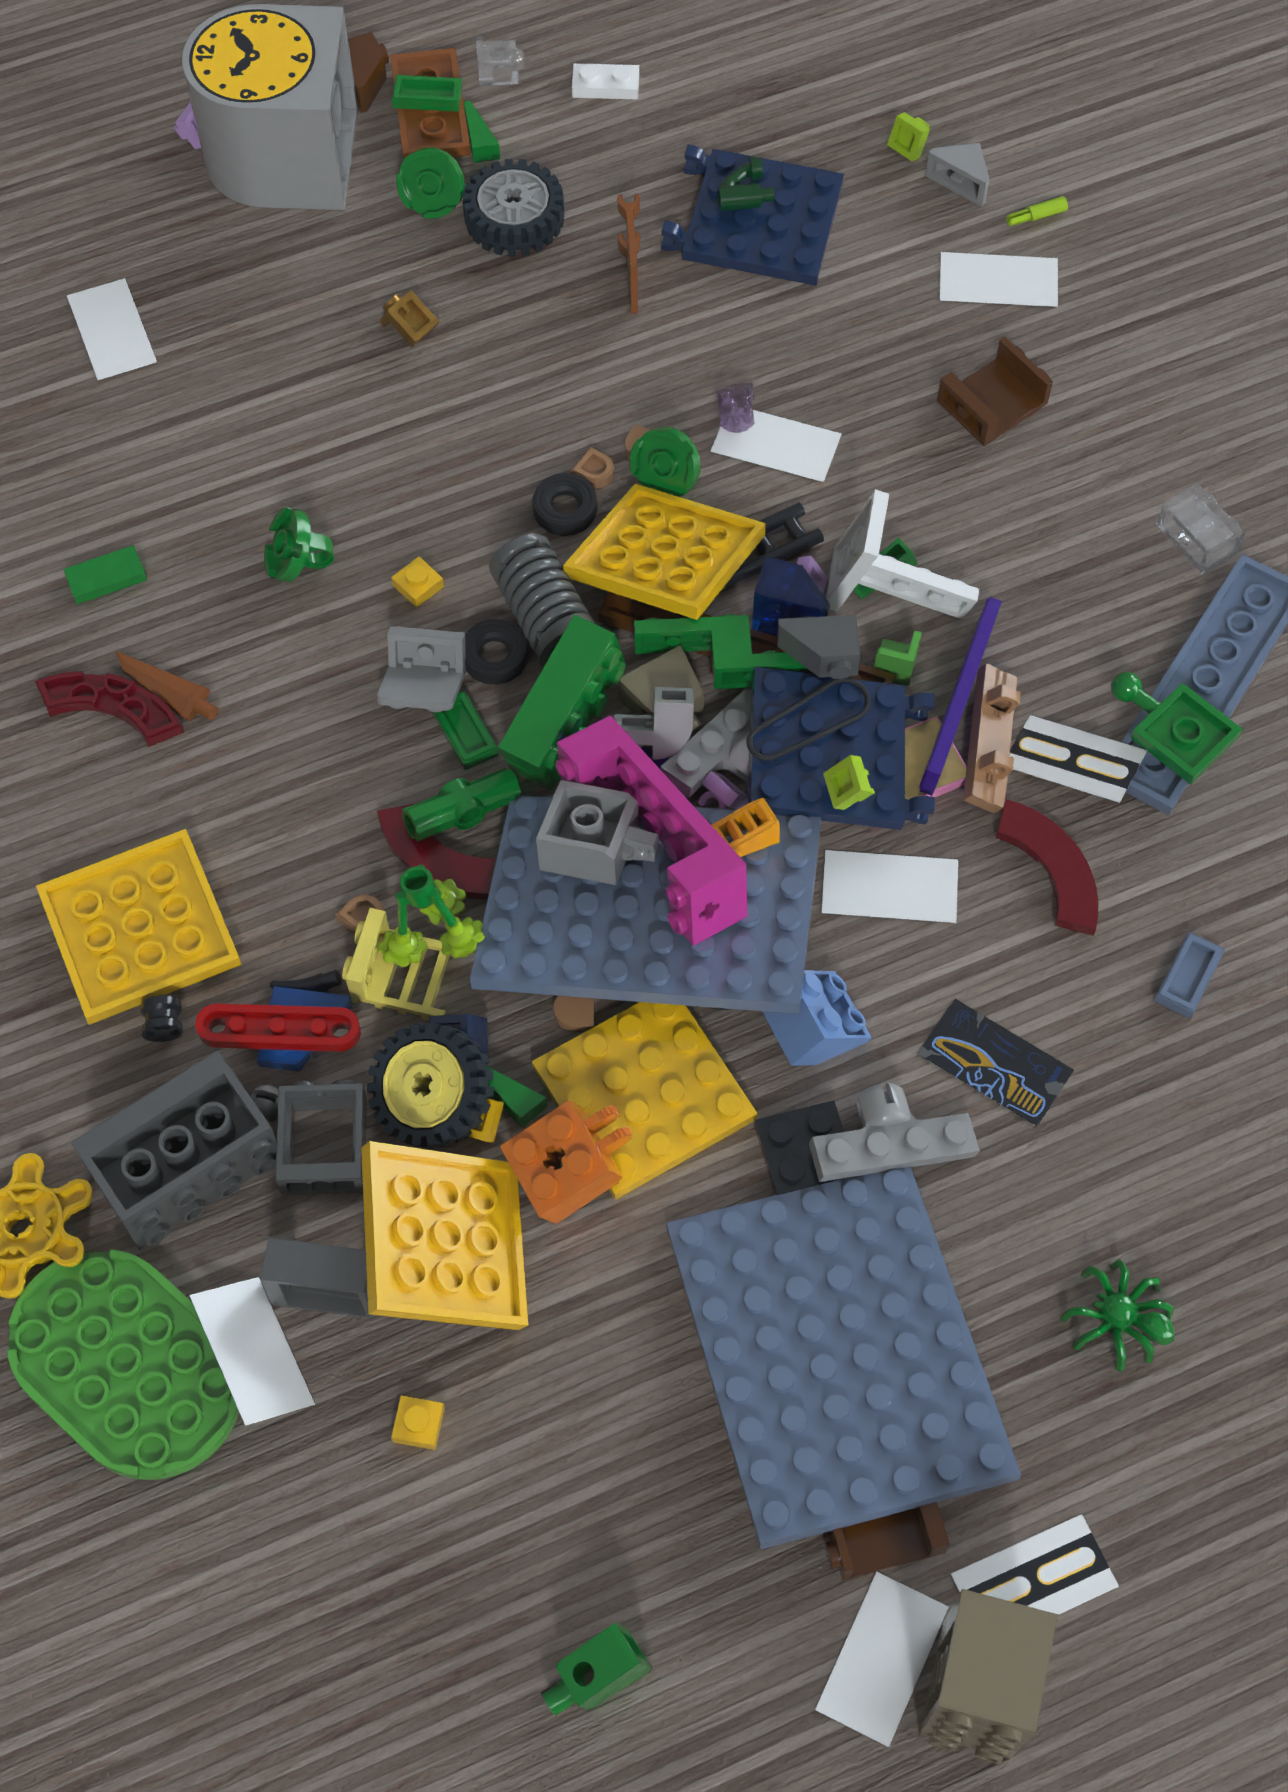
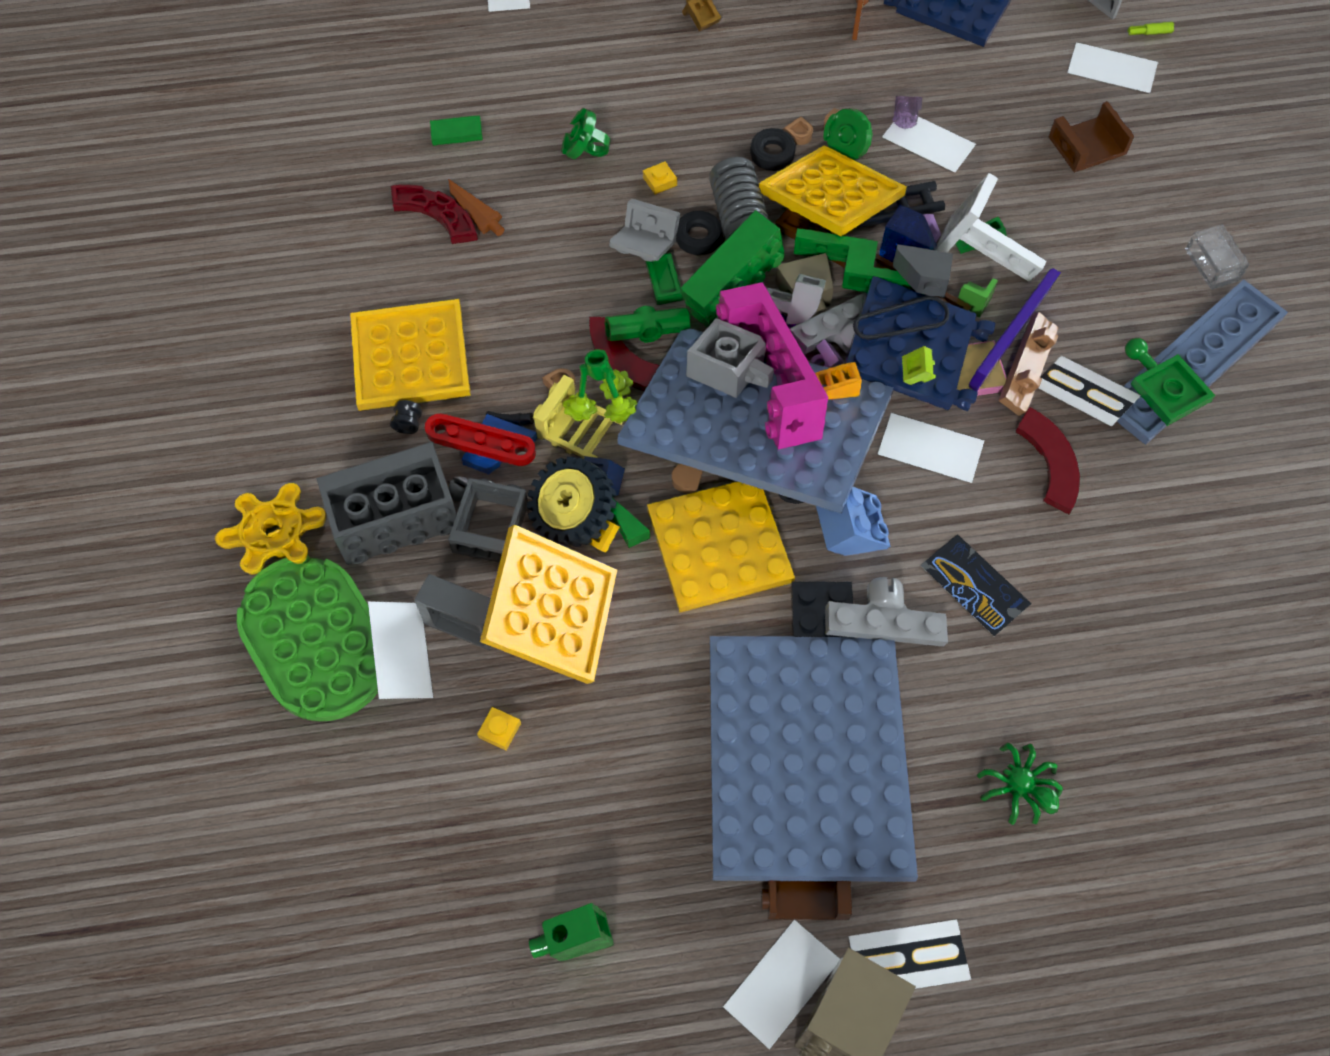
camera: 15 degrees right, 0 degrees up
orange hinge [500,1100,632,1224] -> none
sand blue tile [1154,932,1225,1019] -> none

